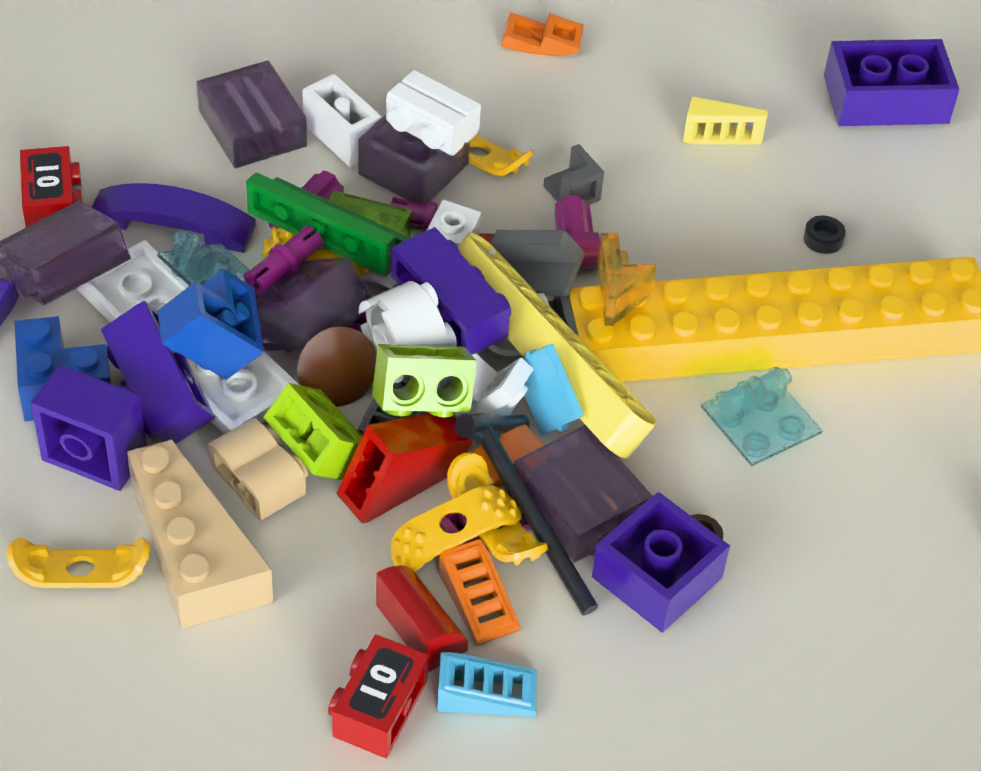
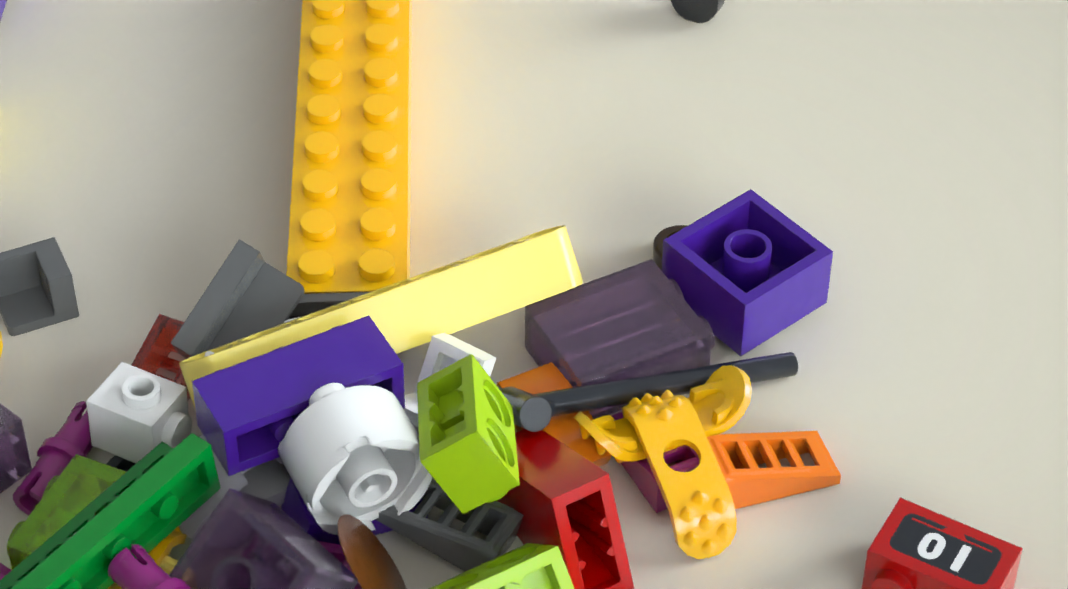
camera: 80 degrees left, 5 degrees down
red brick [376,565,468,673] -> none
medium azure slope [437,652,537,717] -> none
medium azure piece [523,343,584,436] -> none
magenta piece [554,195,601,269] -> none
clear yellow slope [597,233,656,326] -> none
clear light blue hinge [701,366,823,467] -> none
black tile [803,215,846,254] -> none

